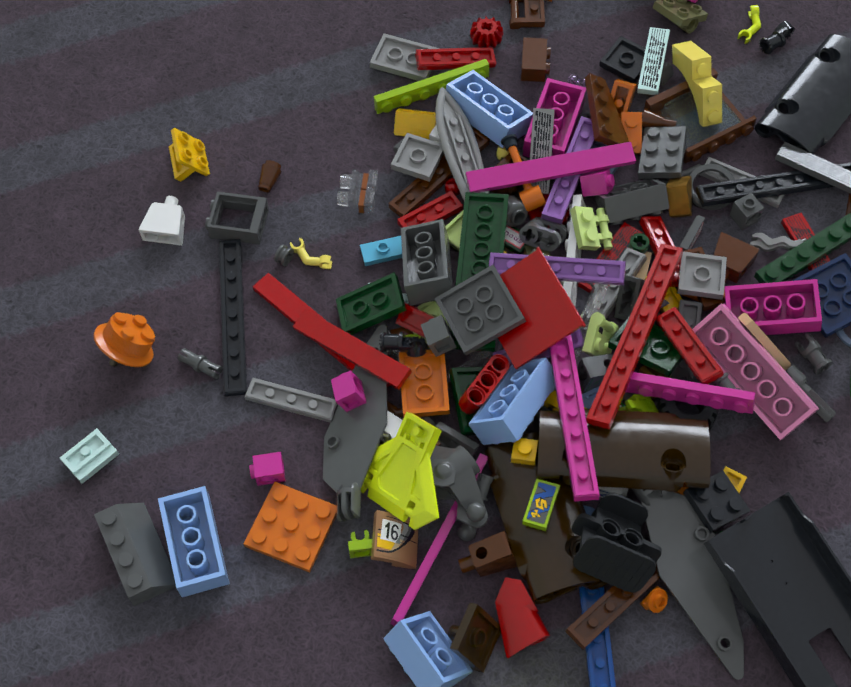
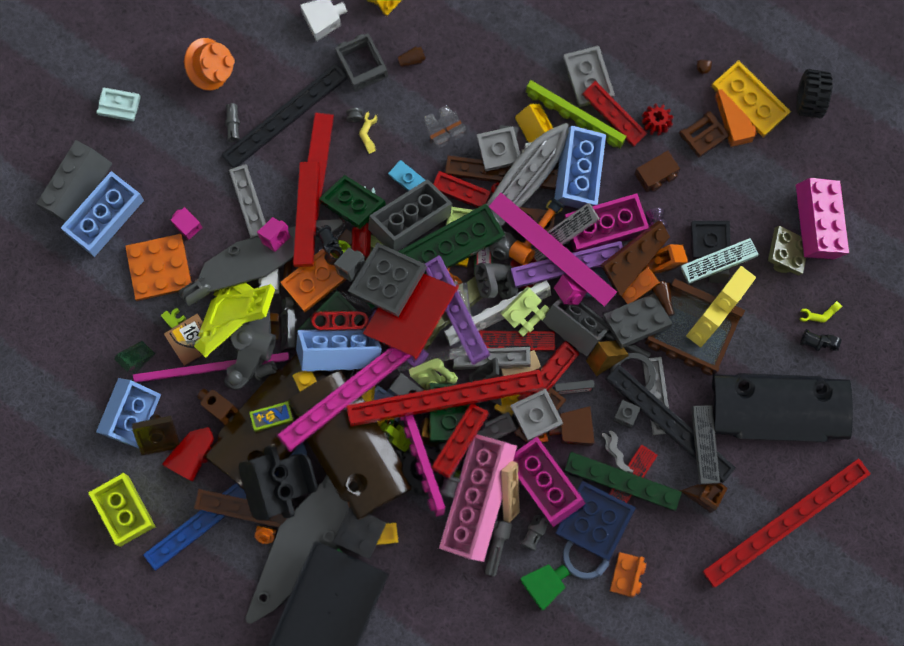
camera: 50 degrees right, 15 degrees up
dark green bush [629,233,649,254] -> none
none -> clear green slope [114,341,155,374]

